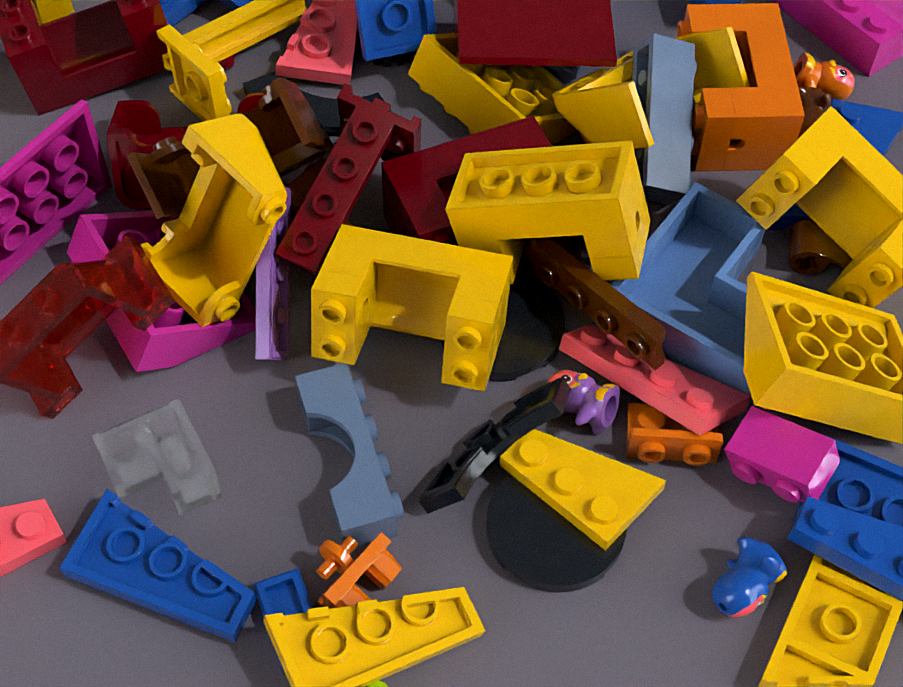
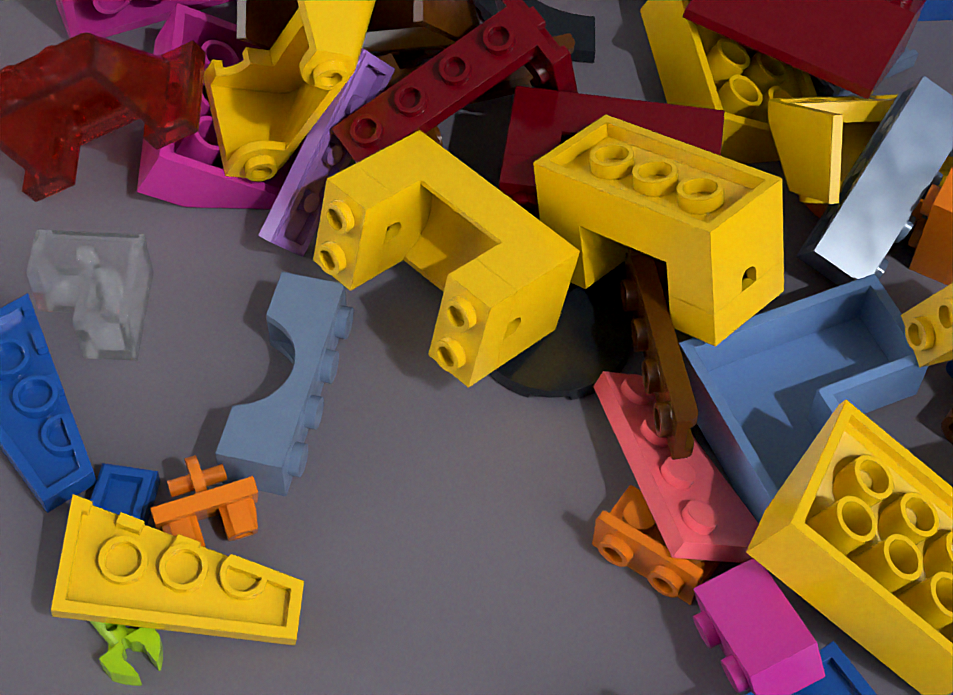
camera: 30 degrees right, 0 degrees up
black tile [419,378,571,514] -> none
black tile [486,474,627,592] -> none
yellow wing [500,429,667,551] -> none
medium lavender animal [546,369,620,434] -> none

